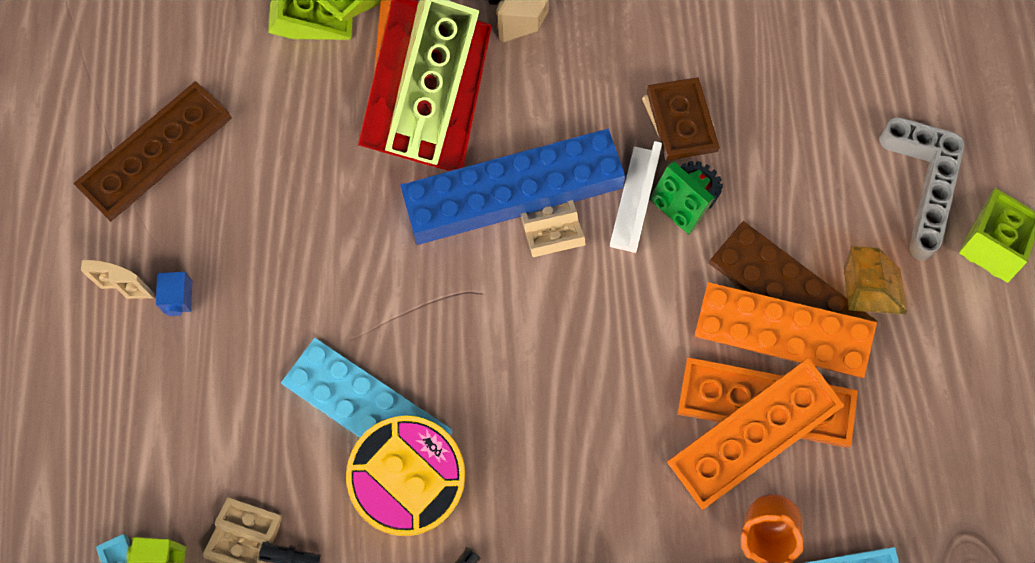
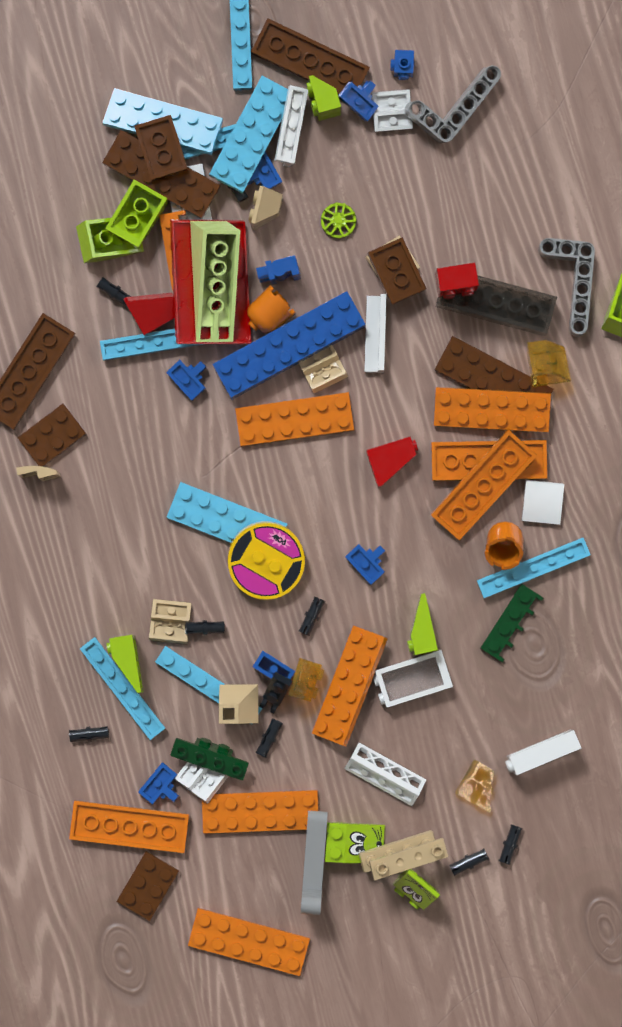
camera: 15 degrees left, 15 degrees up
blue brick [156,272,193,316] -> none
green plate [649,161,723,235] -> none
none -> reddish brown plate [17,403,86,467]
none -> black pin [96,277,131,308]
none -> medium azure plate [100,329,203,361]
none -> red slope [123,293,175,335]
none -> blue hinge [166,360,207,401]
none -> orange plate [235,392,354,447]
none -> orange cylinder [247,285,296,334]
none -> blue hips [256,255,301,285]
none -> lime wheel [321,202,356,238]
none -> blue hinge [345,544,385,585]
none -> red slope [366,436,418,488]
none -> red brick [435,263,479,299]
none -> clear smoke brick [435,275,557,337]
none -> white slope [522,480,564,525]

